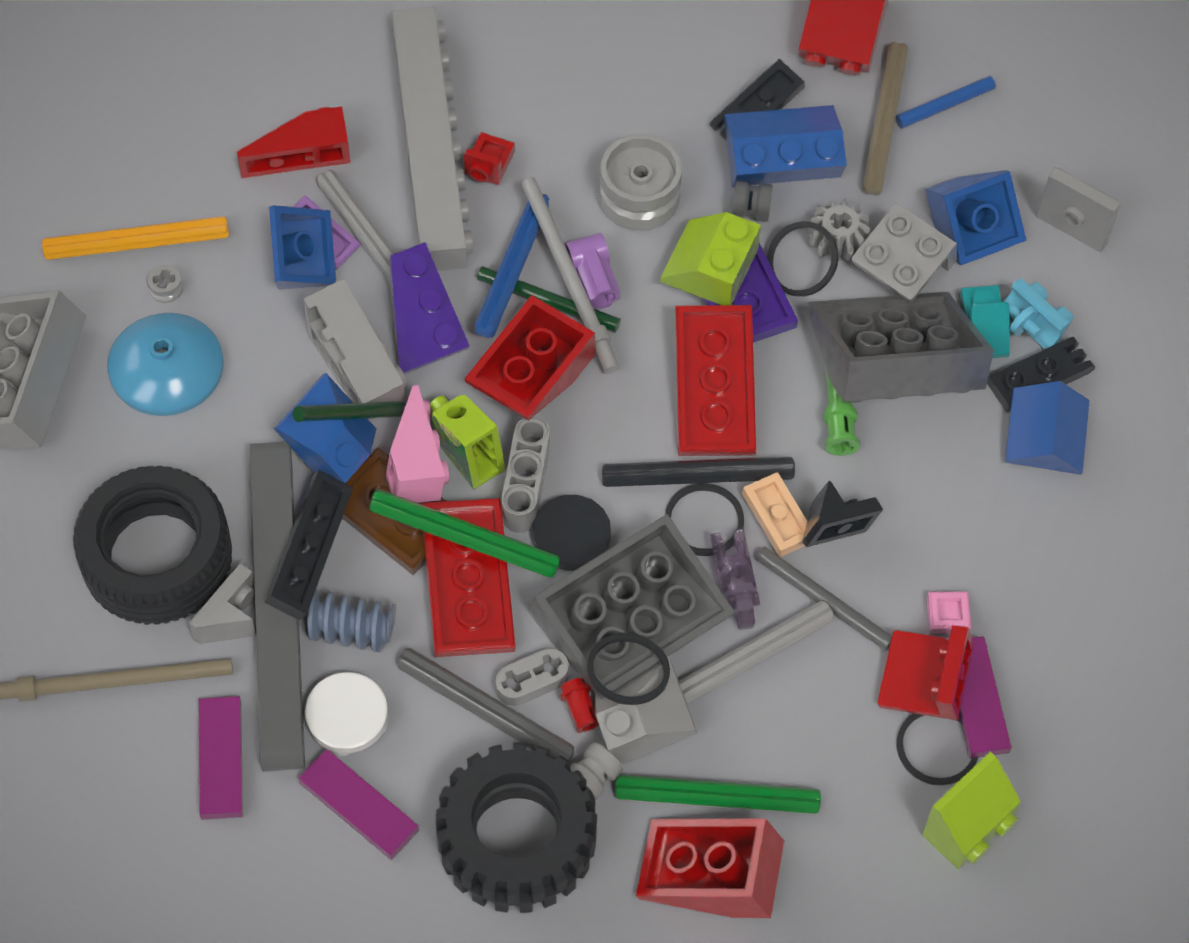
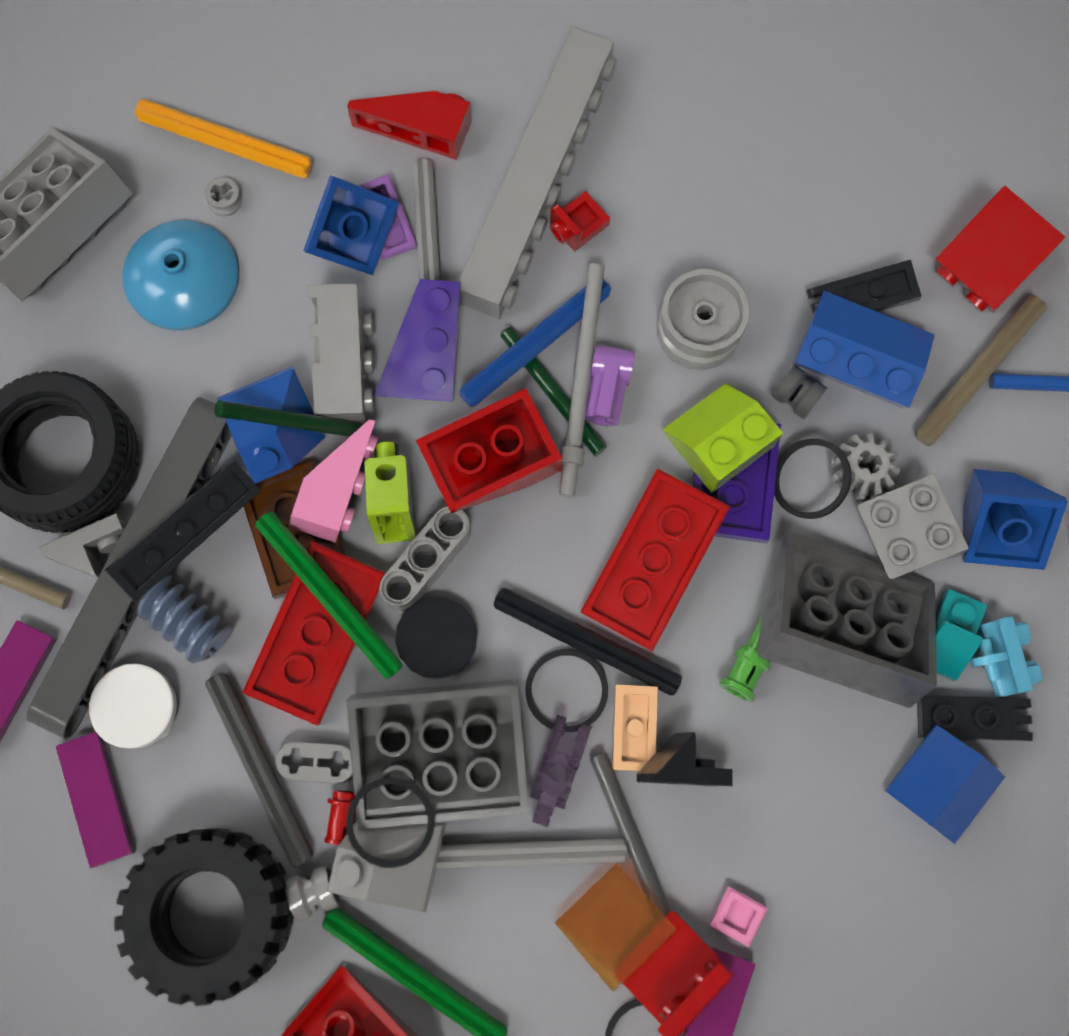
camera: 30 degrees right, 15 degrees up
none -> clear orange tile [555,863,677,991]

